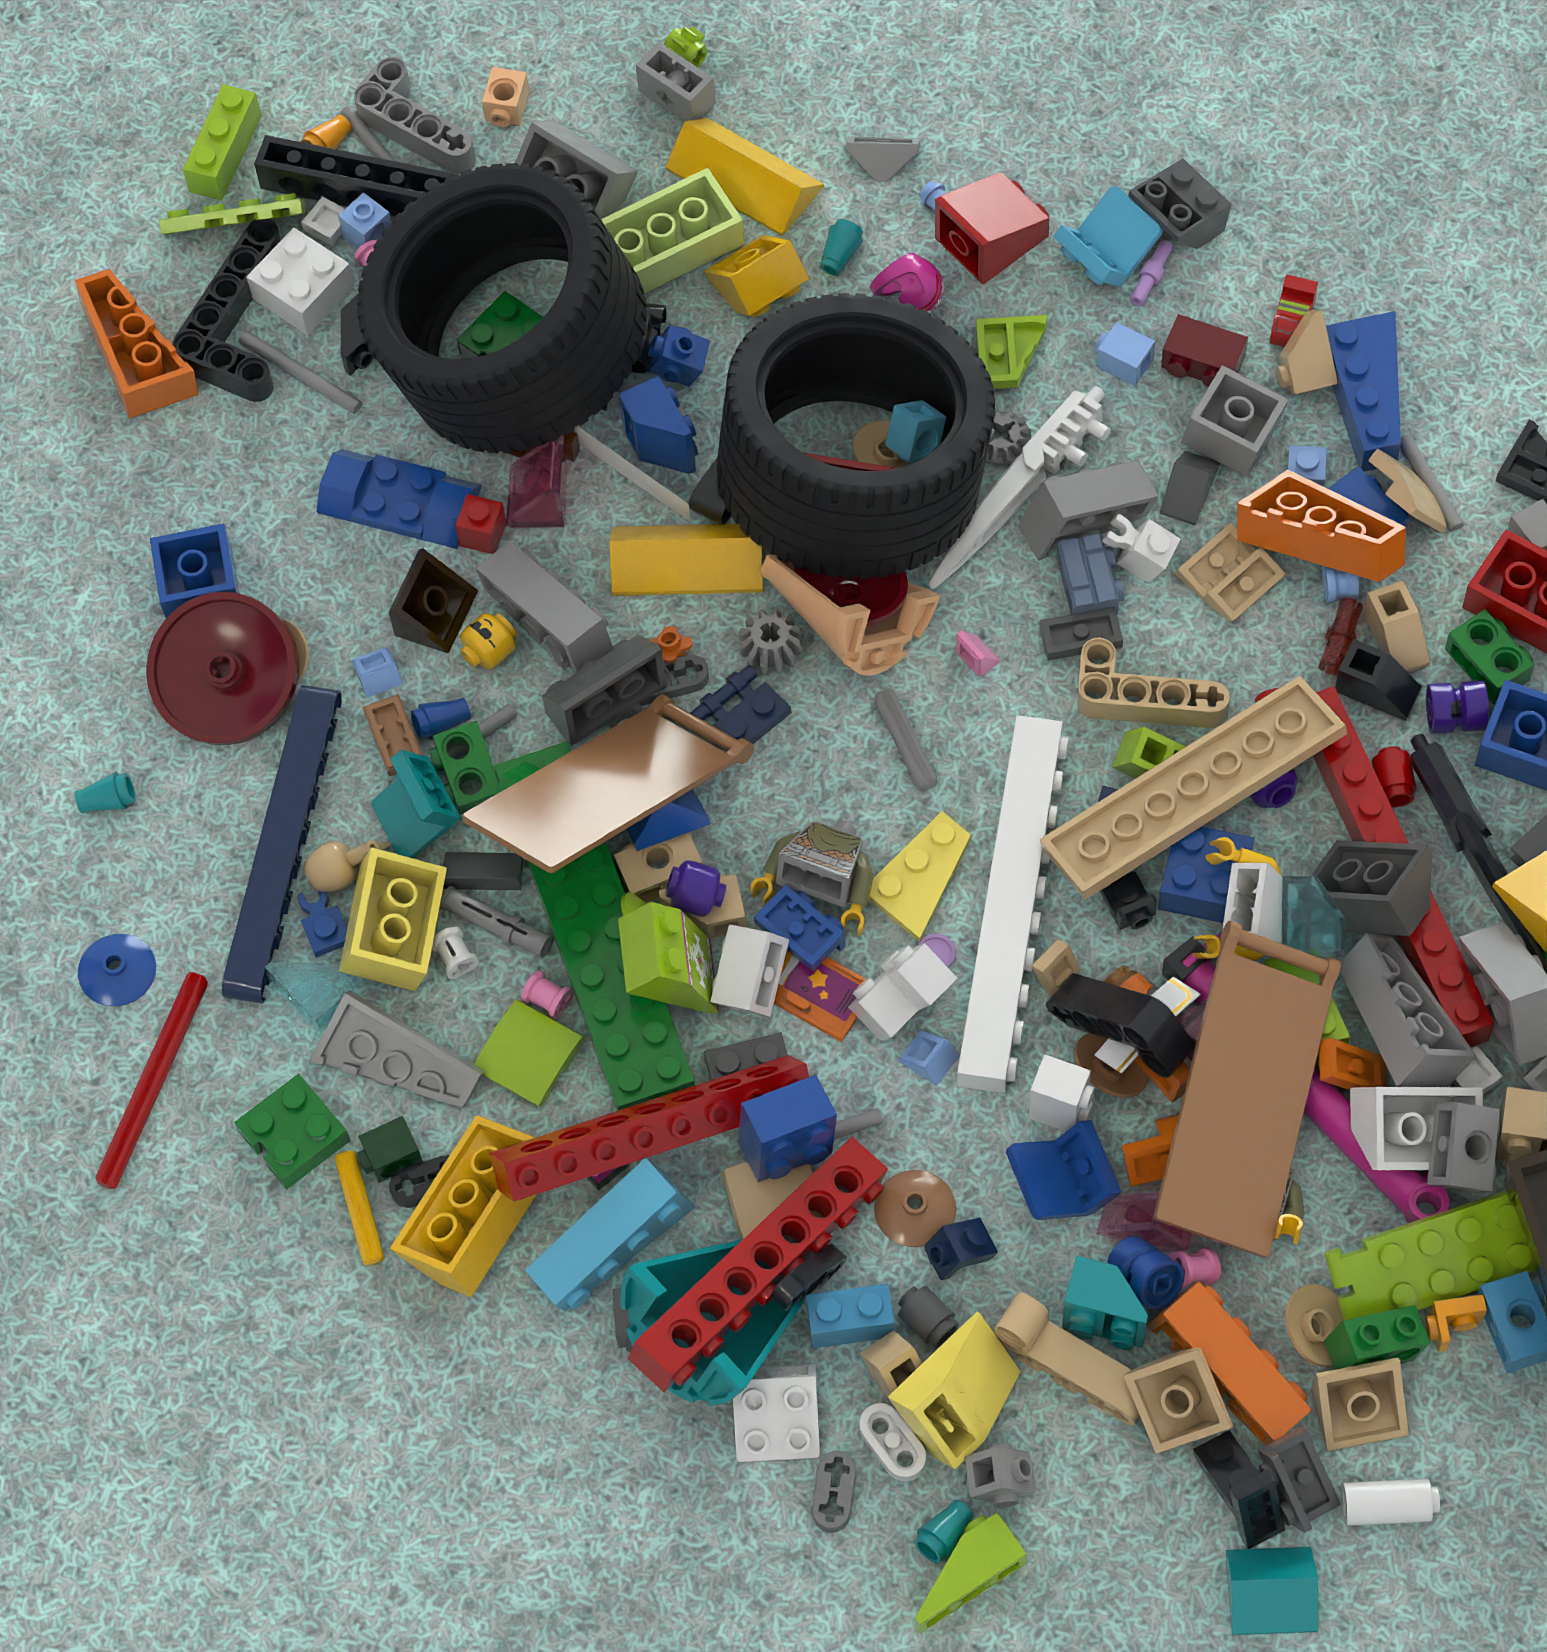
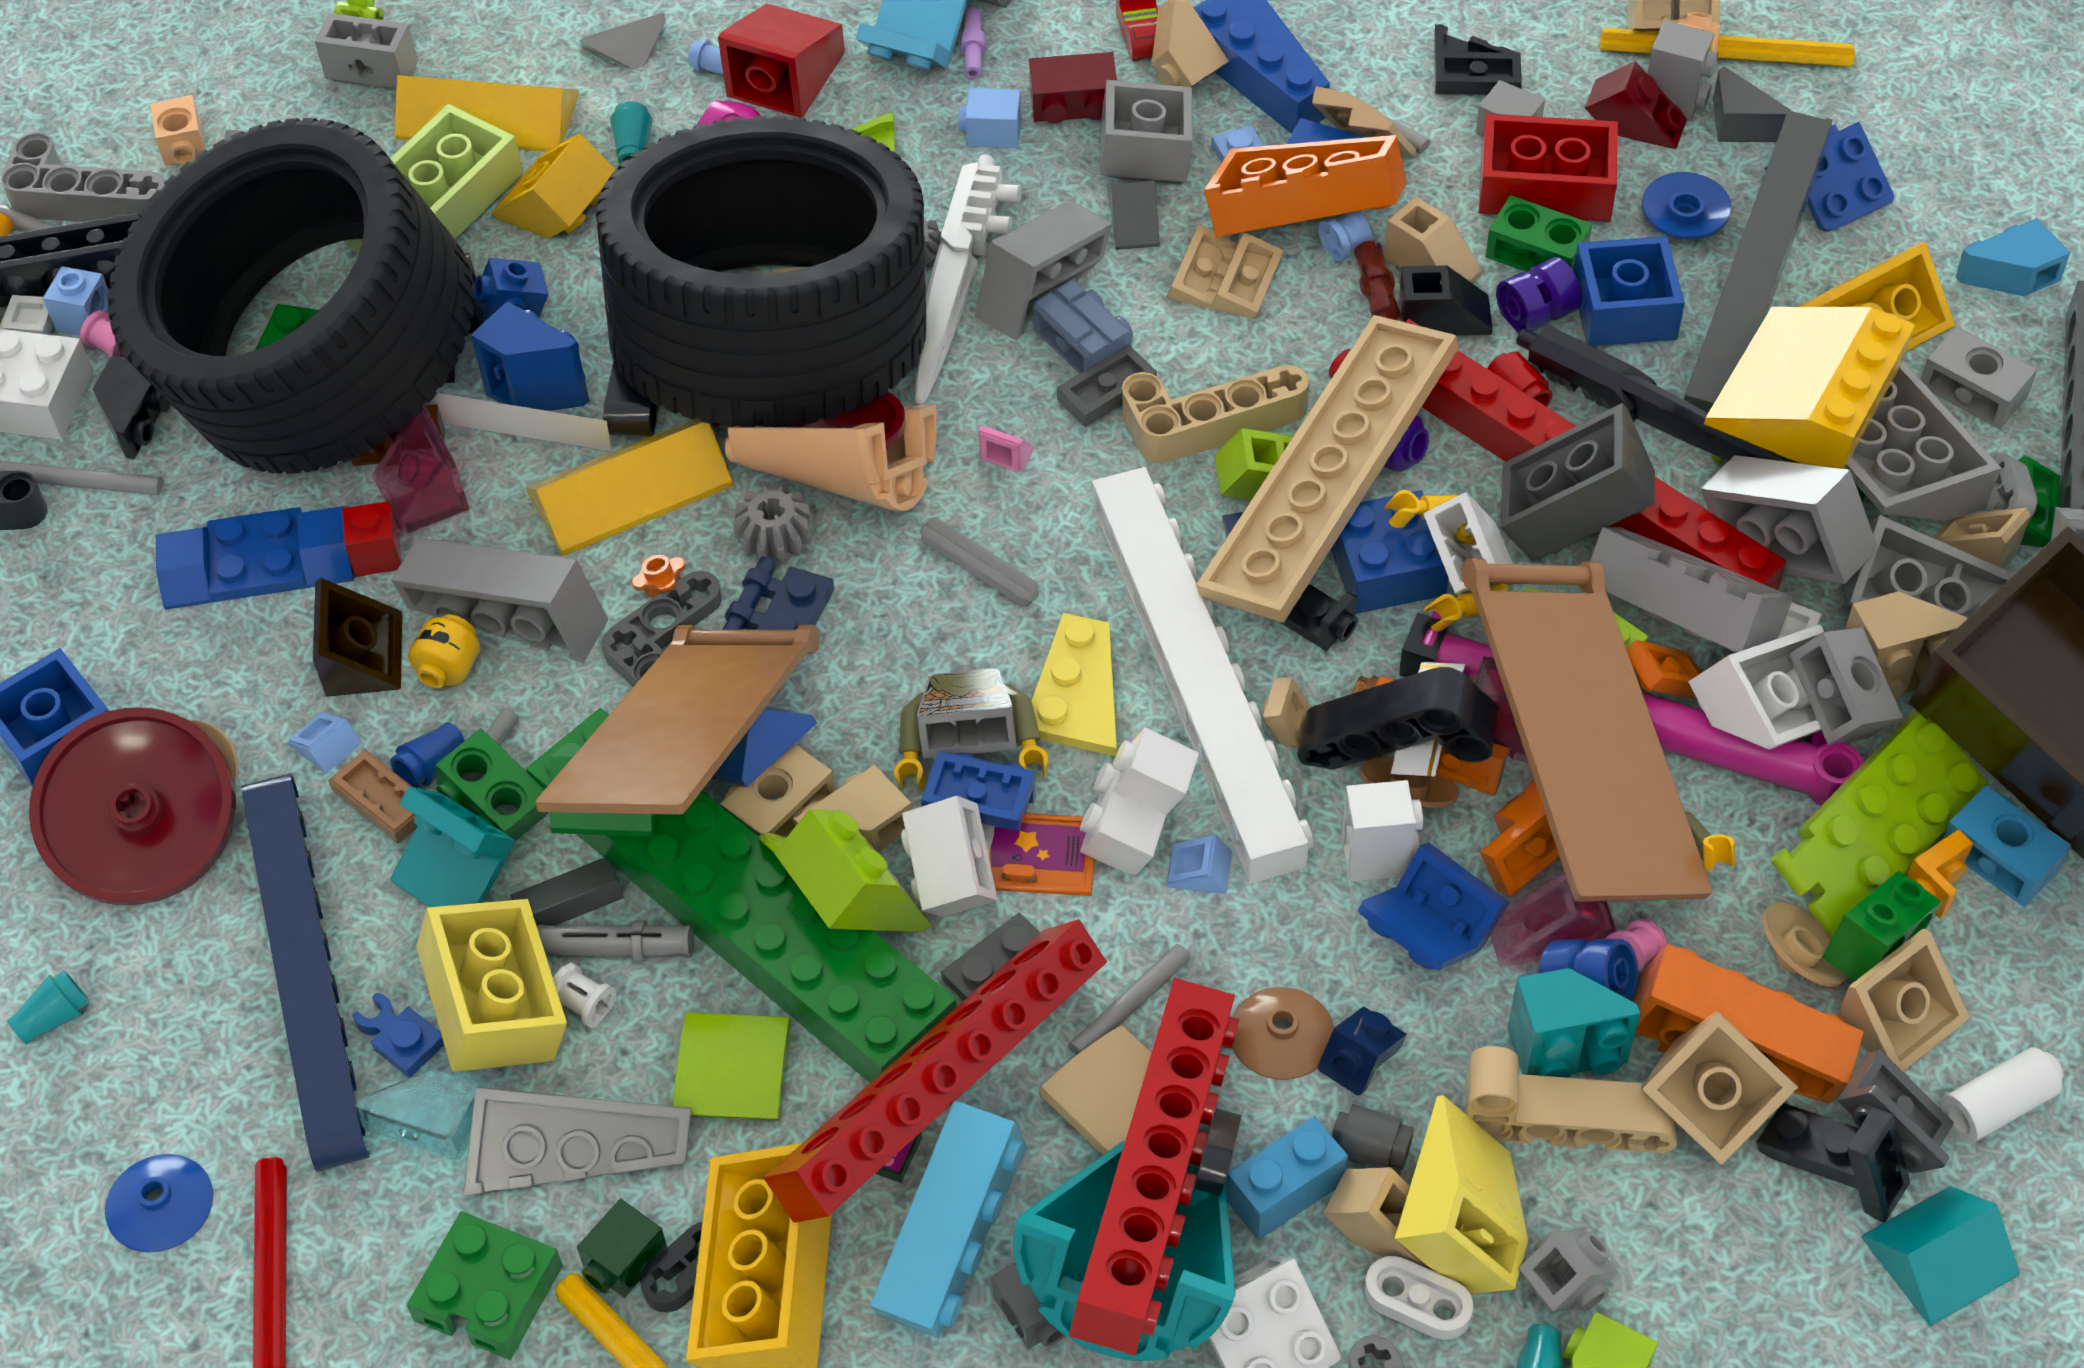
camera: 30 degrees left, 10 degrees down
tan piece [304,840,391,893] -> none
bright pink bush [521,970,574,1020] -> none
dark grey slope [542,635,666,746] -> none
dark purple head [665,860,726,917] -> none
blue brick [738,1075,837,1182] -> none
medium azure brick [885,400,946,463] -> none
white brick [1102,514,1181,582] -> none
clear light blue slope [1281,876,1345,958] -> none

